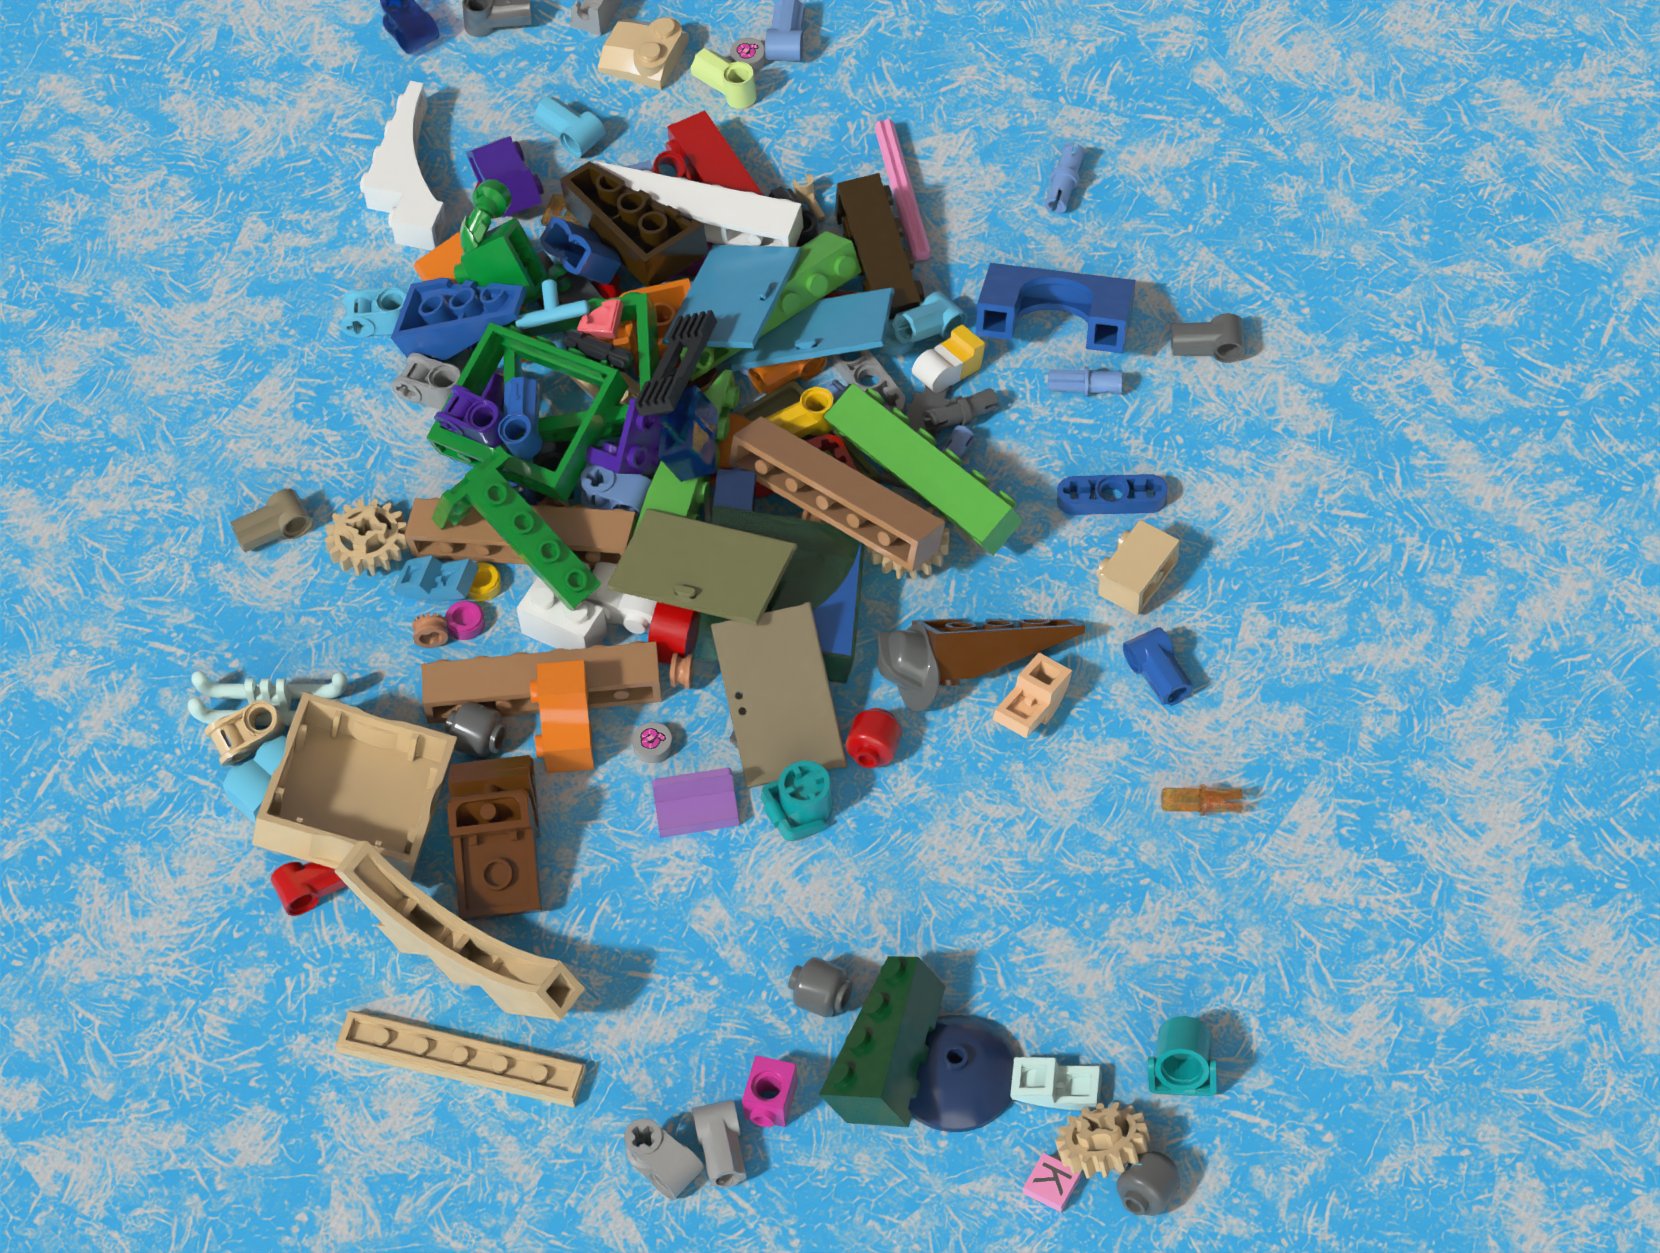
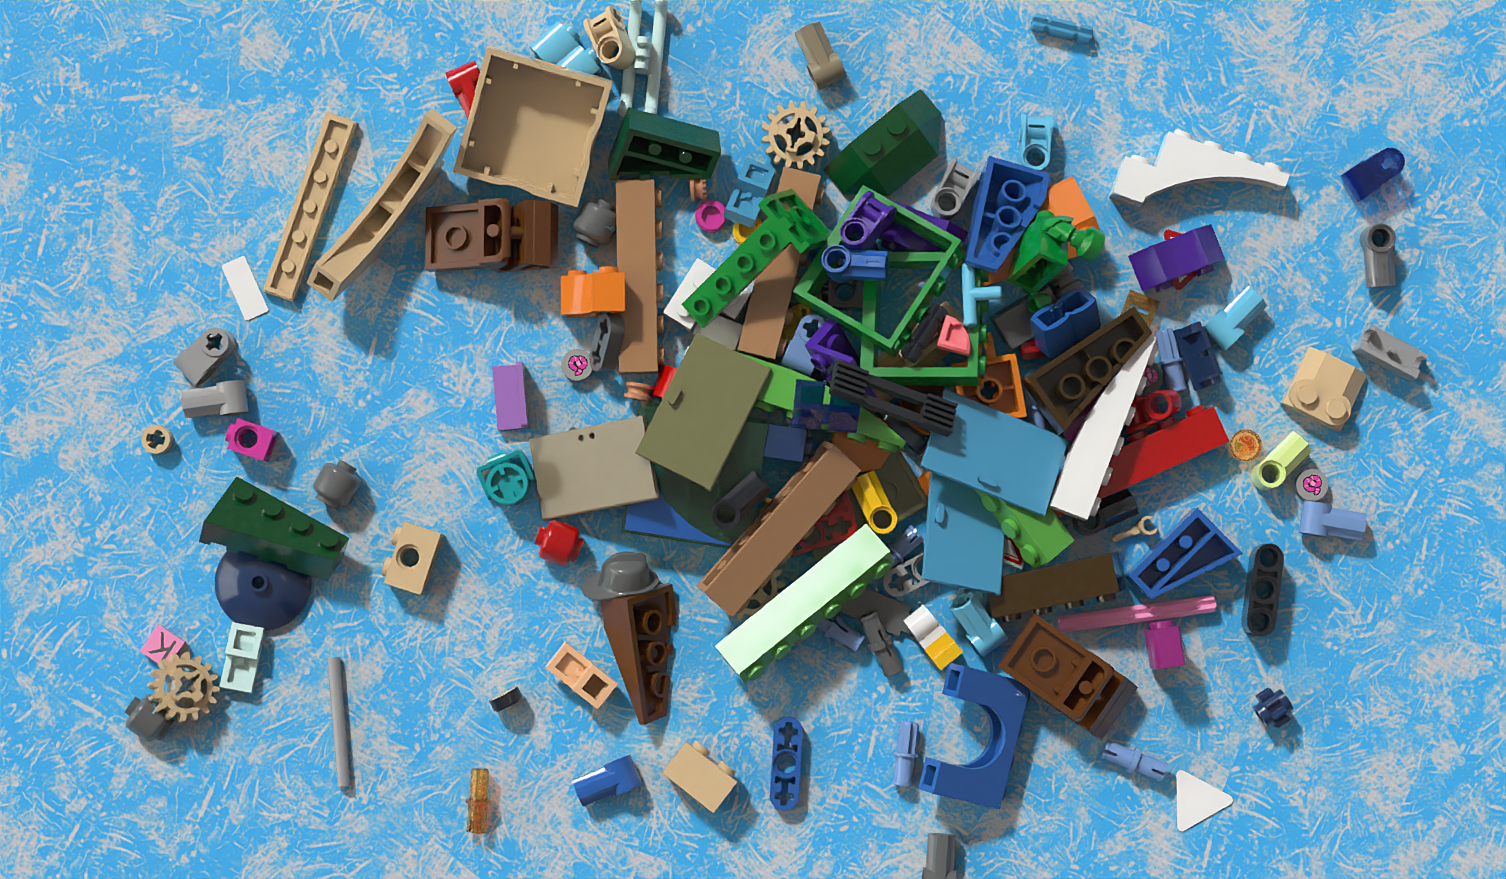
camera: 90 degrees right, 30 degrees up
teal piece [1148,1016,1217,1096] -> none
none -> tan bush [141,425,173,454]
none -> white sticker [222,256,268,320]
none -> light grey bar [327,657,351,787]
none -> tan brick [381,522,444,595]
none -> black tile [489,686,523,712]
none -> dark grey beam [589,313,625,372]
none -> dark green wedge [608,107,721,180]
none -> black piece [711,469,772,530]
none -> dark green wedge [823,89,941,197]
none -> reddish brown piece [997,613,1138,740]
none -> dark azure axle [1030,14,1093,44]
none -> blue wedge [1124,508,1243,599]
none -> magenta brick [1144,620,1187,669]
none -> dark blue hinge [1173,321,1223,391]
none -> white sticker [1176,770,1233,831]
none -> clear orange tile [1228,429,1262,462]
none -> black beam [1241,543,1284,636]
none -> dark blue gear [1253,688,1294,728]

